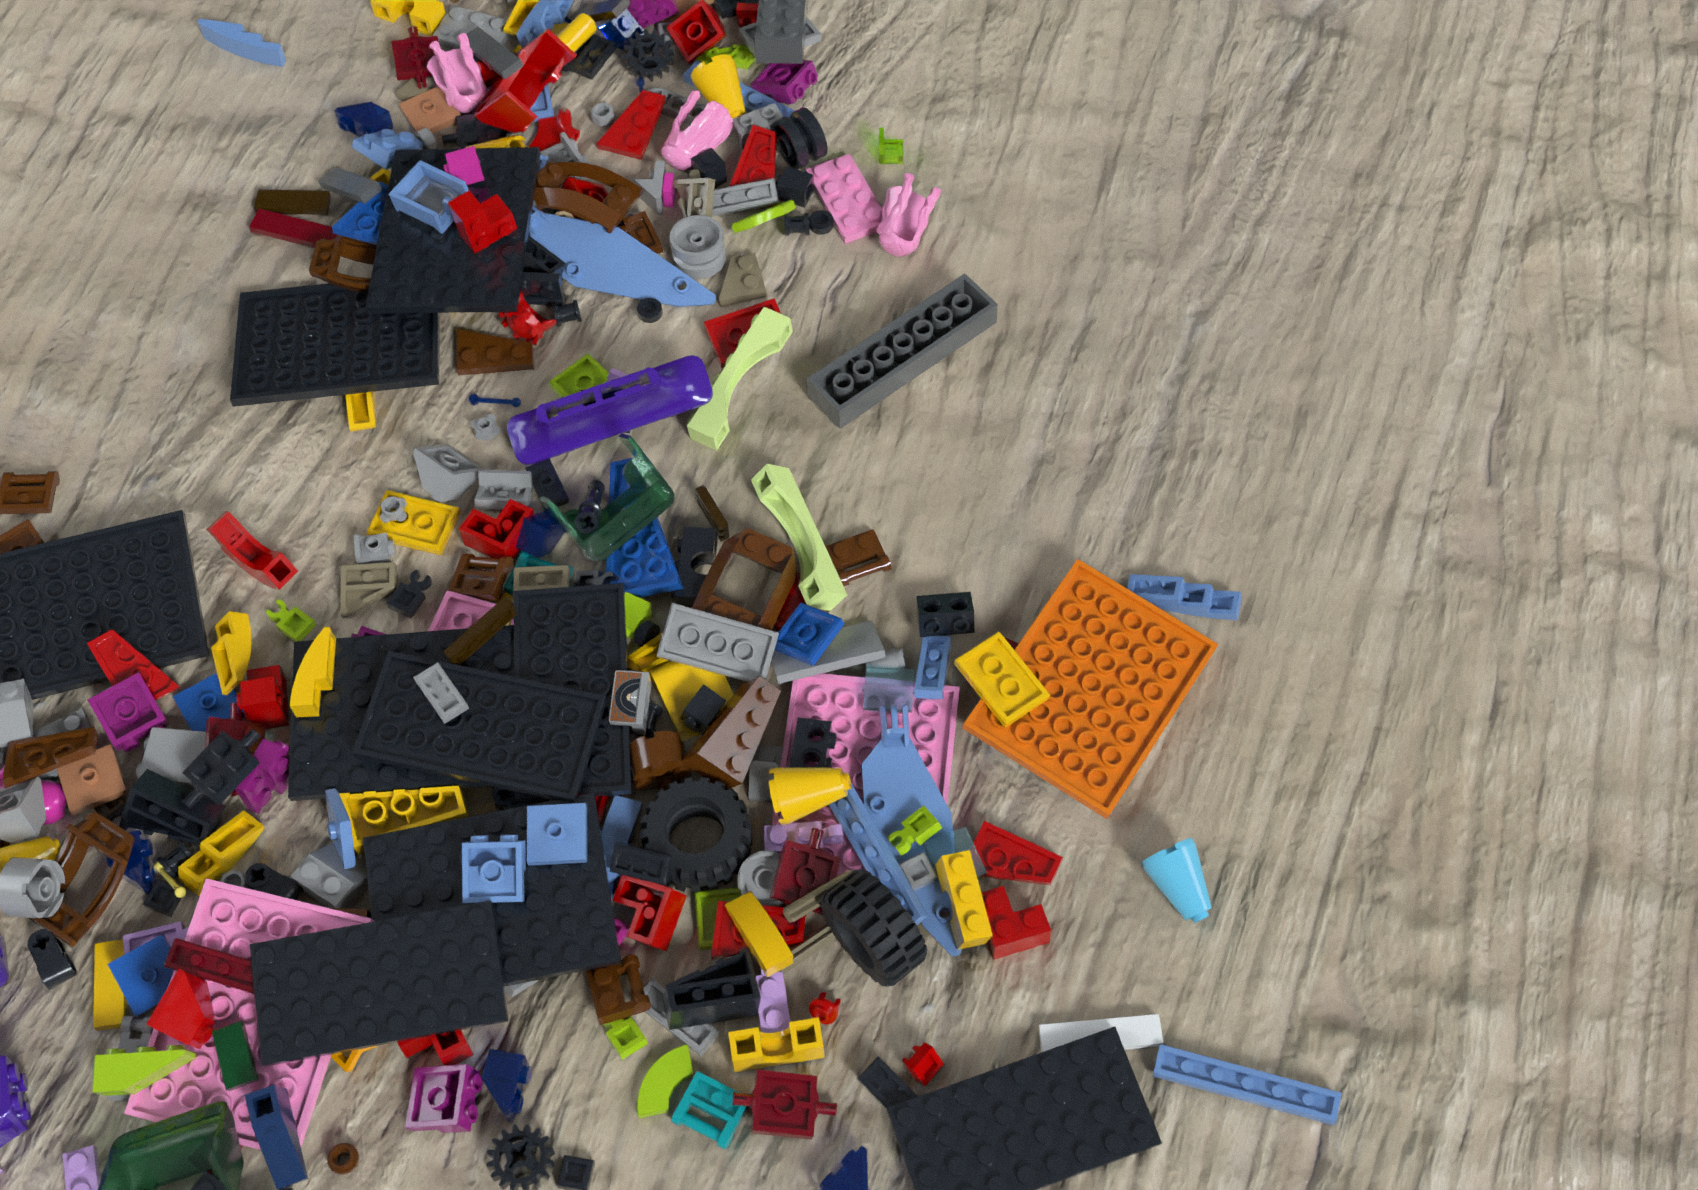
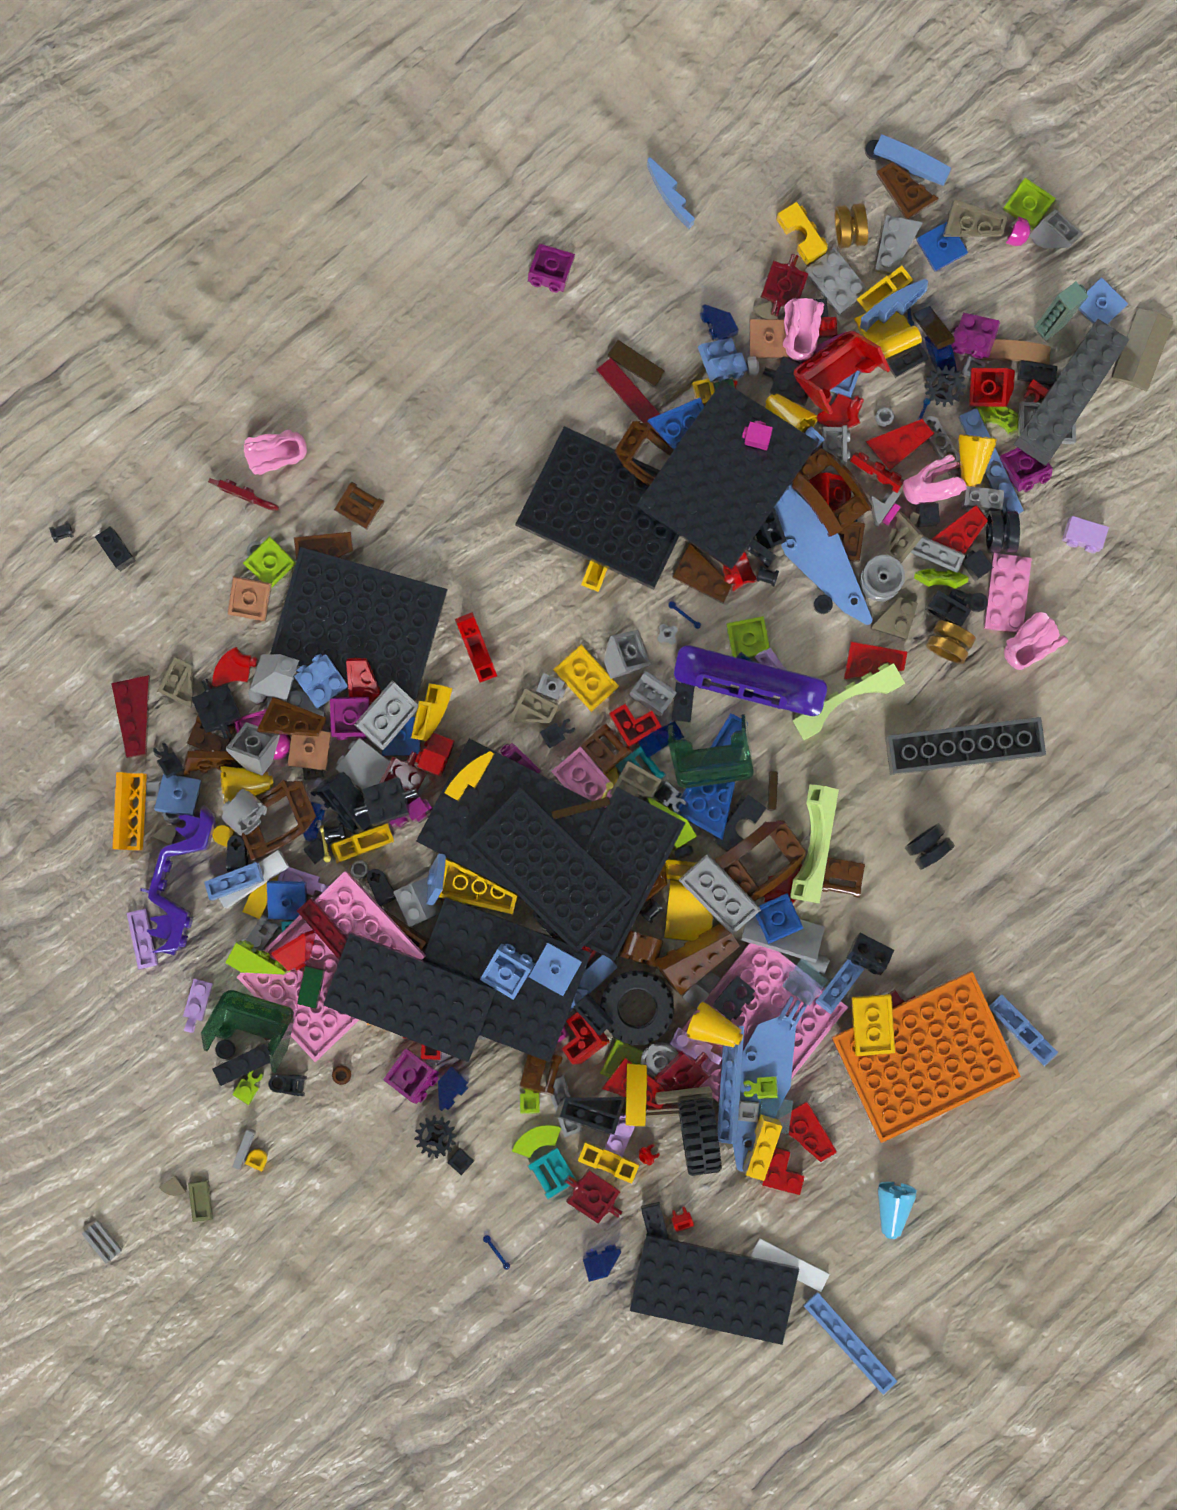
camera: 30 degrees right, 25 degrees up
dark blue slope [245,1084,308,1190] -> none
lime plate [266,599,316,641] -> none
dark grey tile [318,167,382,203] -> none
light grey plate [380,497,407,523] -> none
medium blue window [389,160,468,234] -> none
light grey plate [413,662,469,724] -> none
red brick [448,190,518,253] -> none
dark grey tile [467,26,524,79] -> none
black pin [574,480,605,534] -> none
panel [609,670,652,735] -> none
black brick [680,684,726,735] -> none
clear neon green panel [879,127,903,164] -> none
none -> medium blue plate [204,862,264,901]
none -> yellow tile [213,825,235,847]
none -> white tile [219,850,289,909]
none -> medium blue plate [294,654,348,709]
none -> light grey plate [354,681,418,750]
none -> magenta plate [528,243,575,293]
none -> red wing [850,451,904,493]
none -> black wheel [905,823,955,870]
none -> black brick [925,590,971,627]
none -> pearl gold wheel [926,620,976,664]
none -> lavender brick [1062,516,1109,553]

